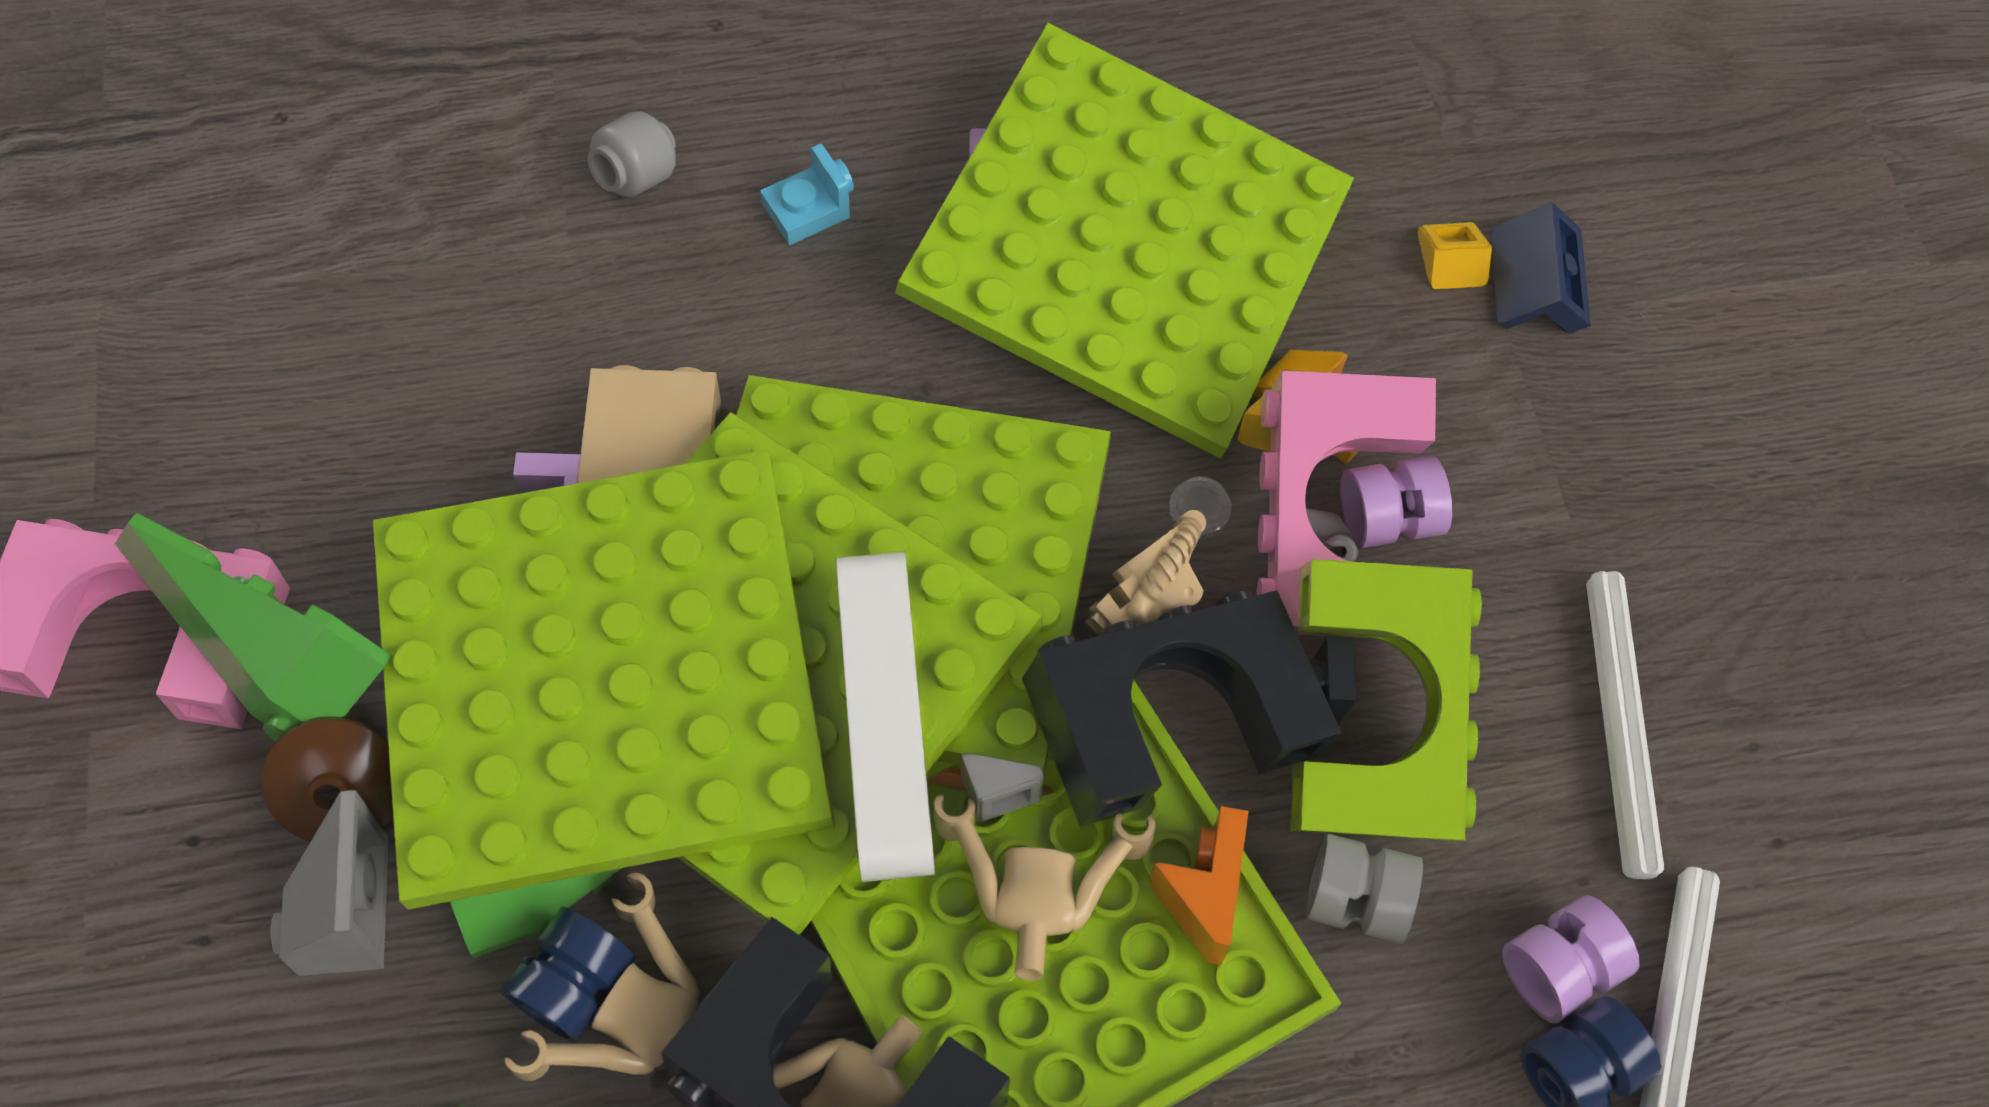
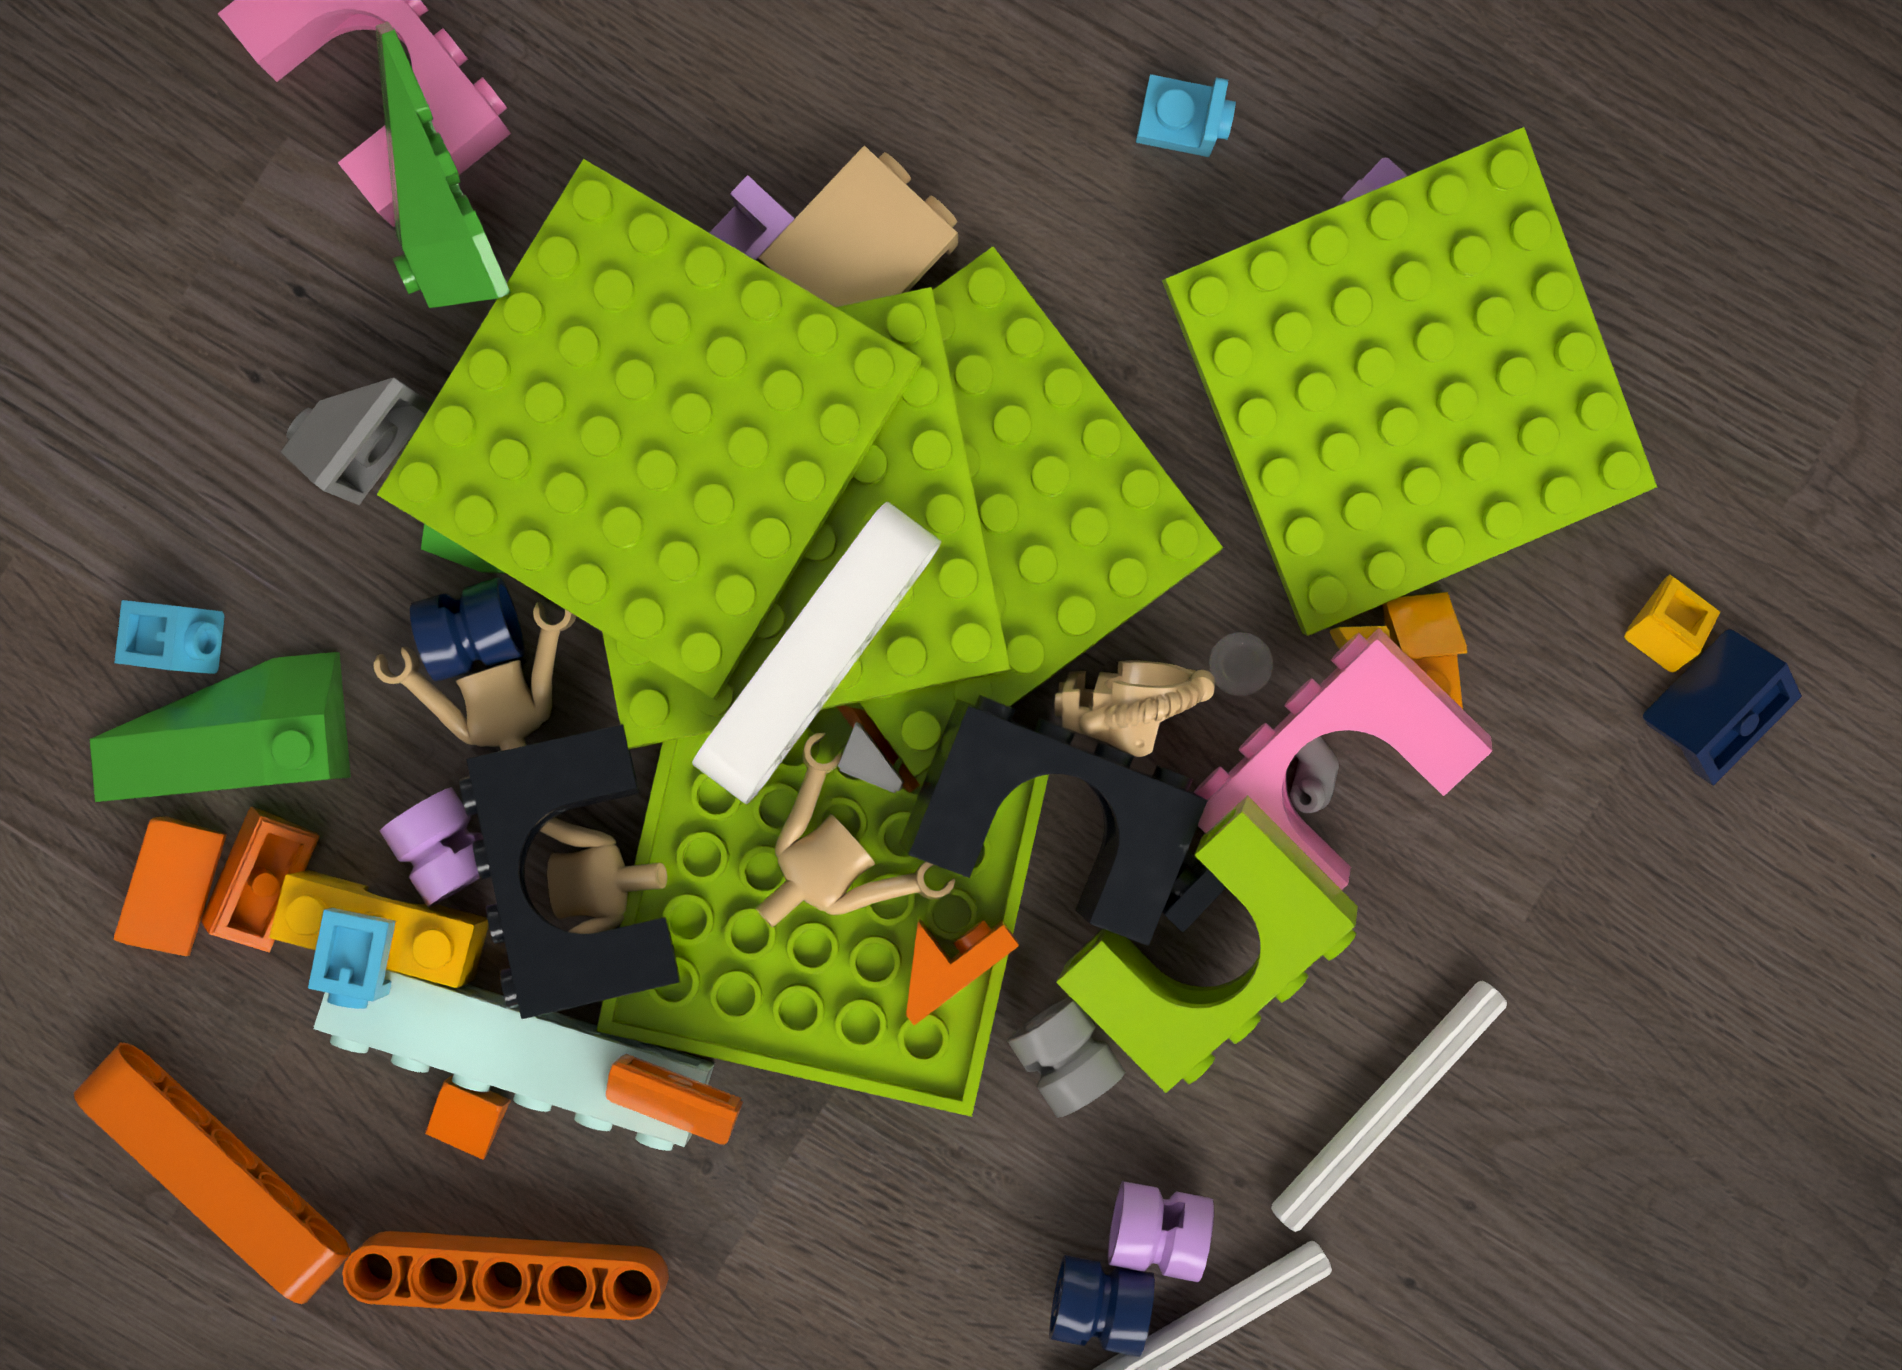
camera: 45 degrees right, 25 degrees up
reddish brown dish [261,717,394,842] -> none
lavender wheel [1340,455,1452,549] -> none

